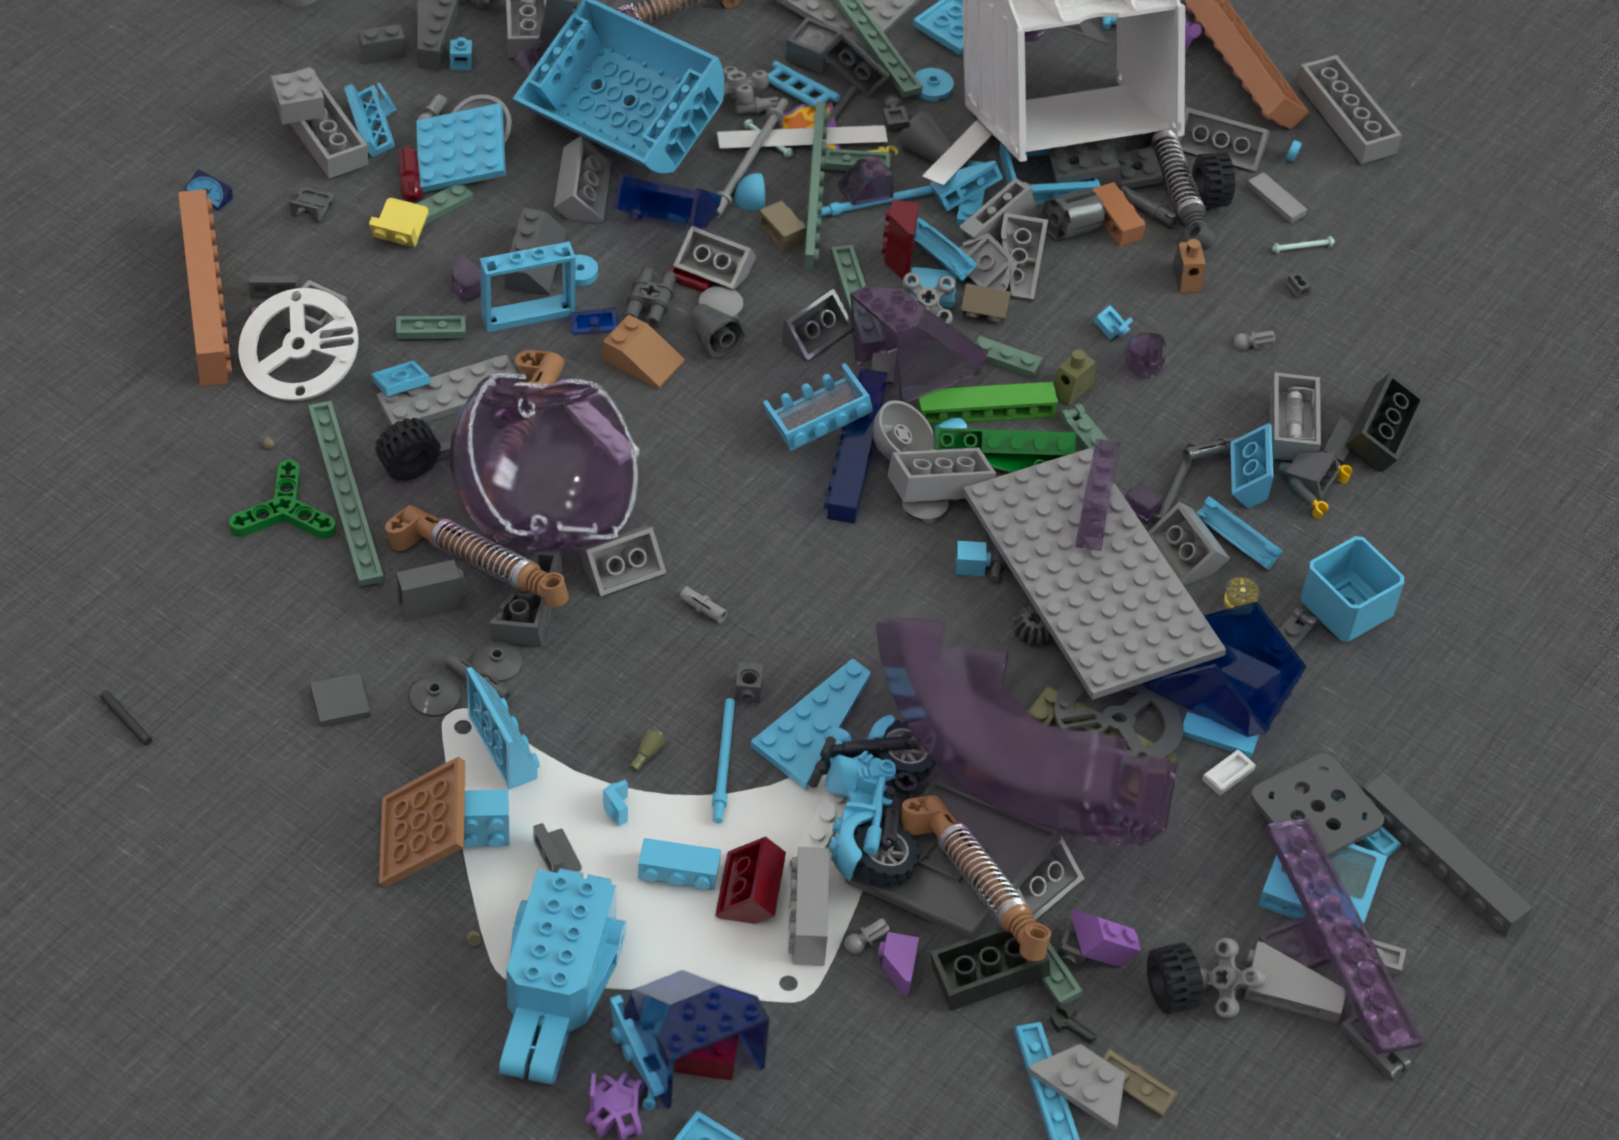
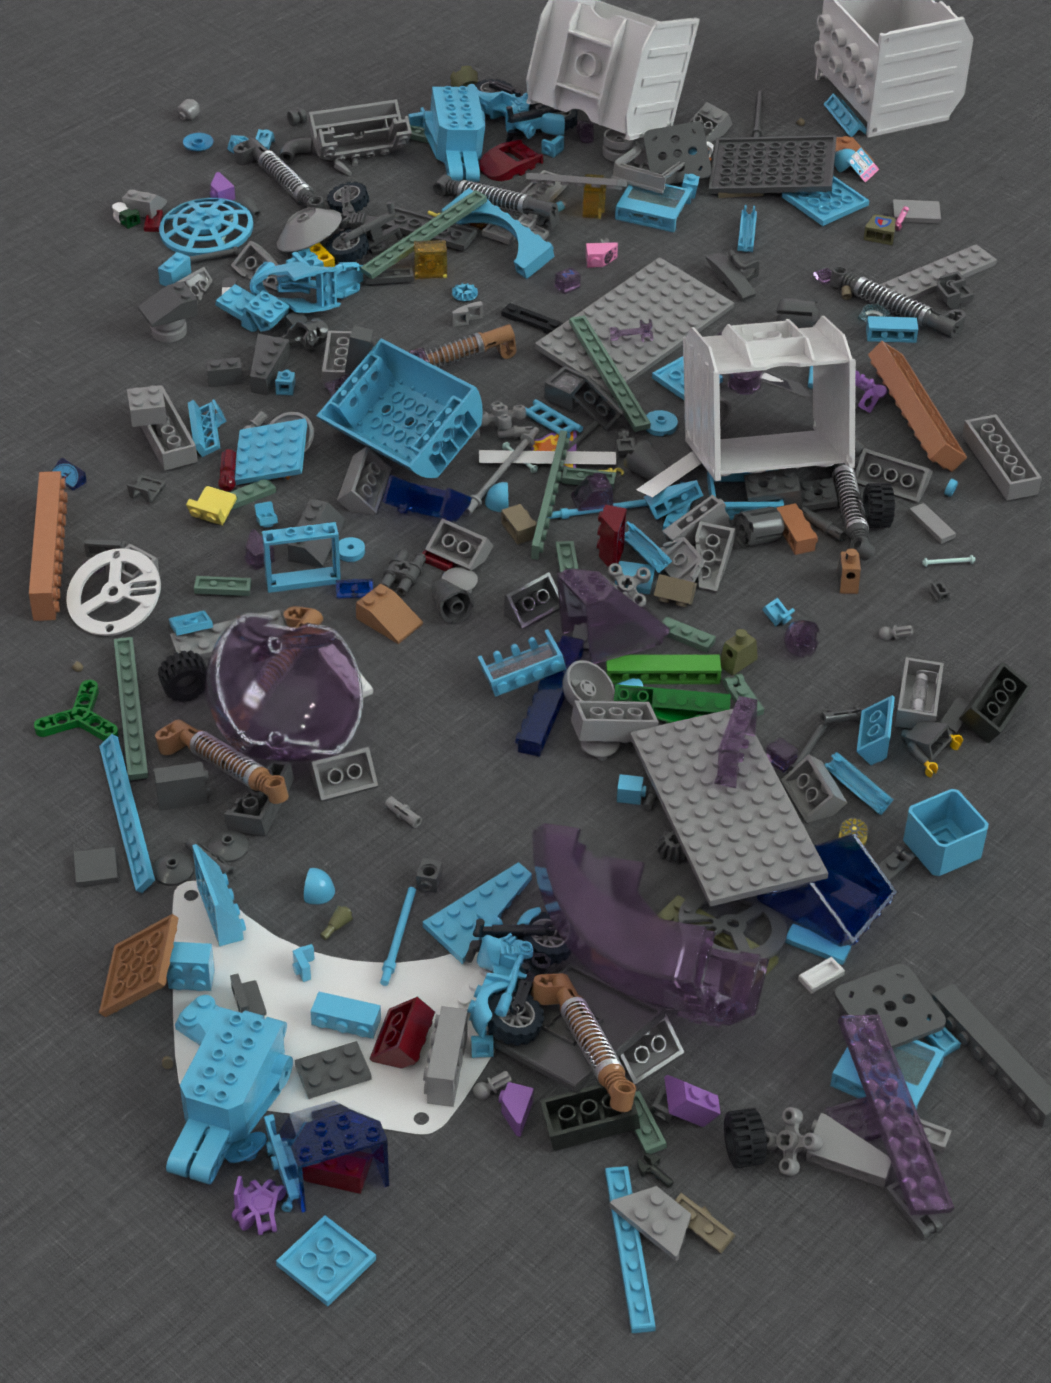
camera: 10 degrees right, 5 degrees down
none -> medium azure plate [99,734,155,893]
none -> medium azure slope [175,995,220,1045]
none -> dark azure dish [225,1132,267,1163]
none -> medium azure bracket [254,501,278,528]
none -> dark grey plate [294,1041,372,1099]
none -> medium azure helmet [304,868,335,904]
none -> medium azure plate [471,1035,494,1058]

